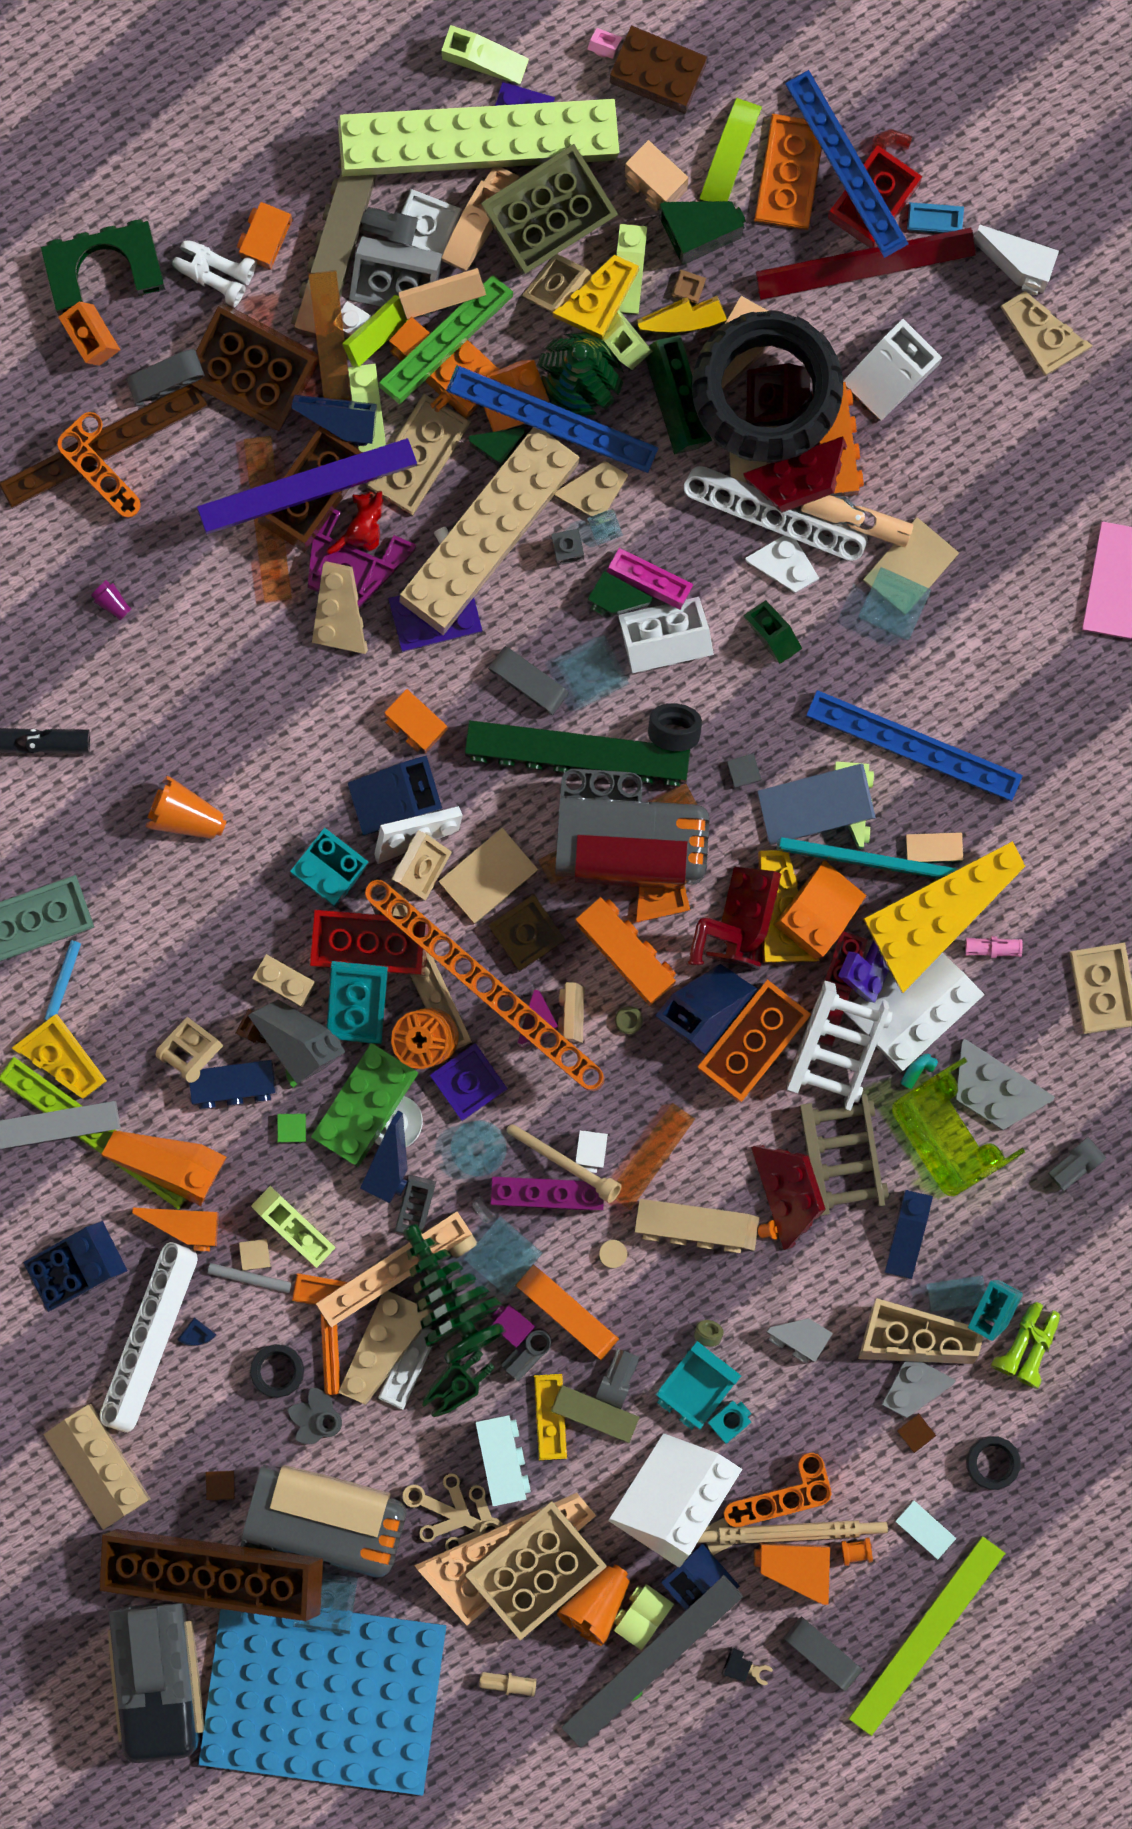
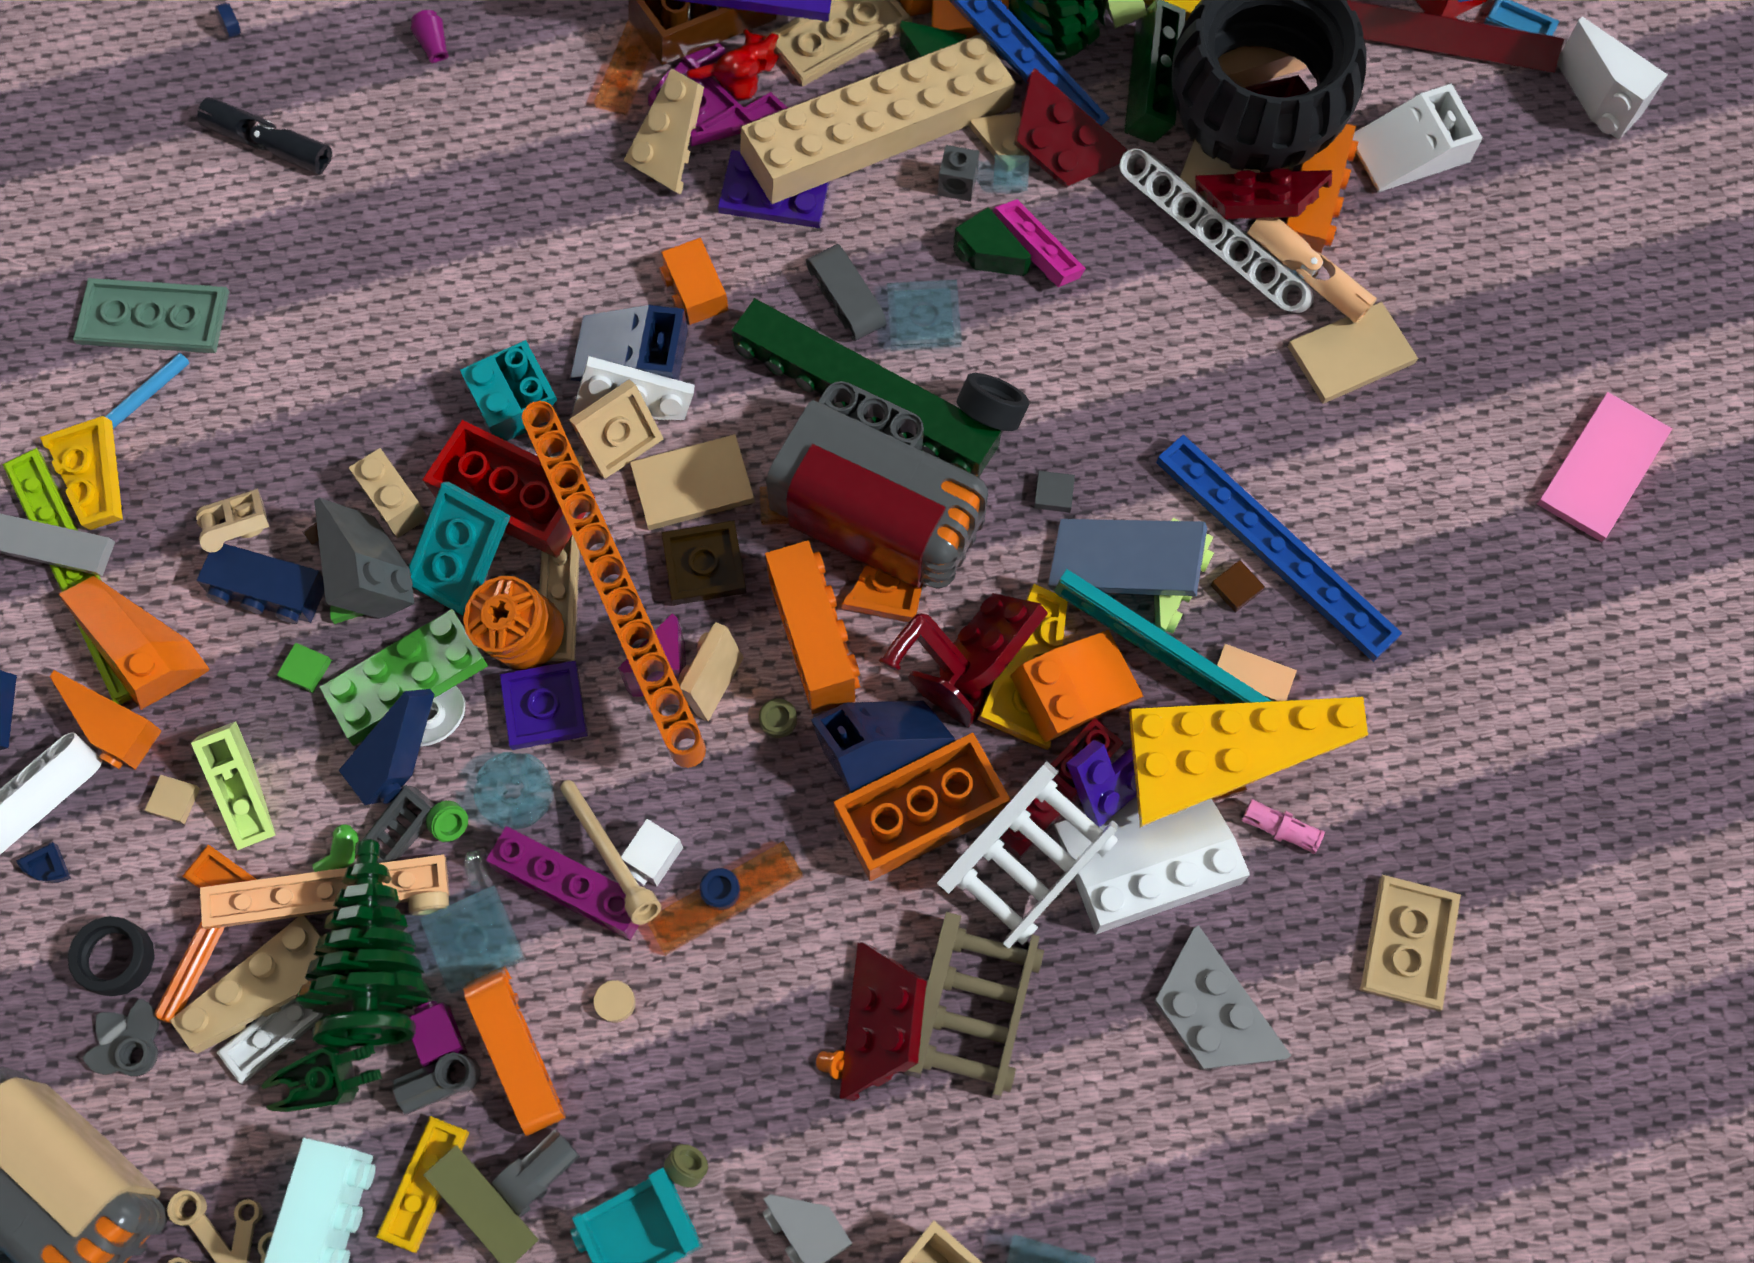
camera: 25 degrees right, 15 degrees down
orange cone [145,776,227,839] -> none
light grey bar [207,1263,292,1293] -> none
white slope [618,597,714,673] -> none
tan wedge [635,1199,760,1253] -> none
dark green slope [743,600,802,664] -> none
white wing [745,535,819,593] -> none
clear light blue tile [858,567,931,641] -> none
dark blue slope [885,1190,933,1279] -> none
clear neon green windscreen [892,1057,1025,1197] -> none
teal arm [900,1054,938,1089] -> none
tan wing [1001,291,1093,377] -> none
dark grey piece [1048,1136,1107,1191] -> none
none -> bright green arm [312,824,359,872]
none -> bright green tile [426,800,468,842]
none -> dark blue tile [700,868,740,910]
none -> dark red wing [1014,68,1128,188]
none -> reddish brown tile [1211,560,1265,613]

